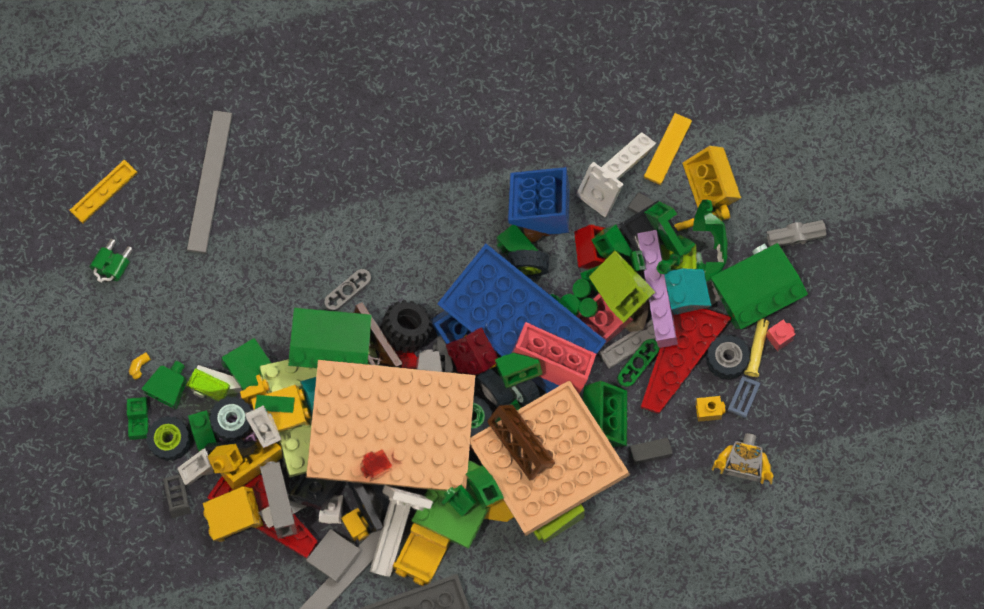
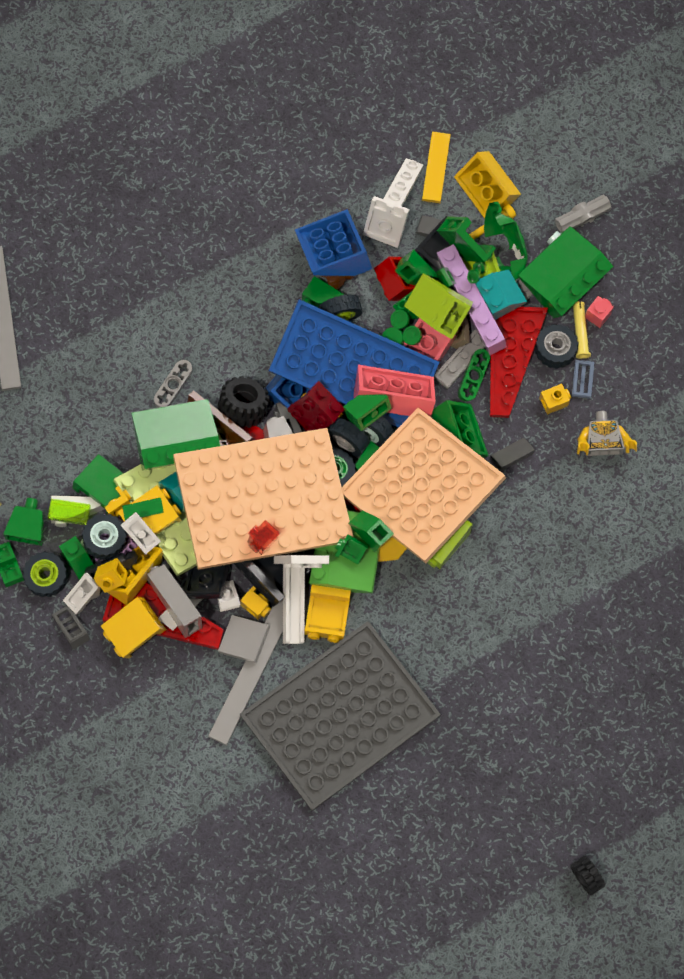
camera: 25 degrees left, 0 degrees up
reddish brown fence [487,405,555,481] -> none

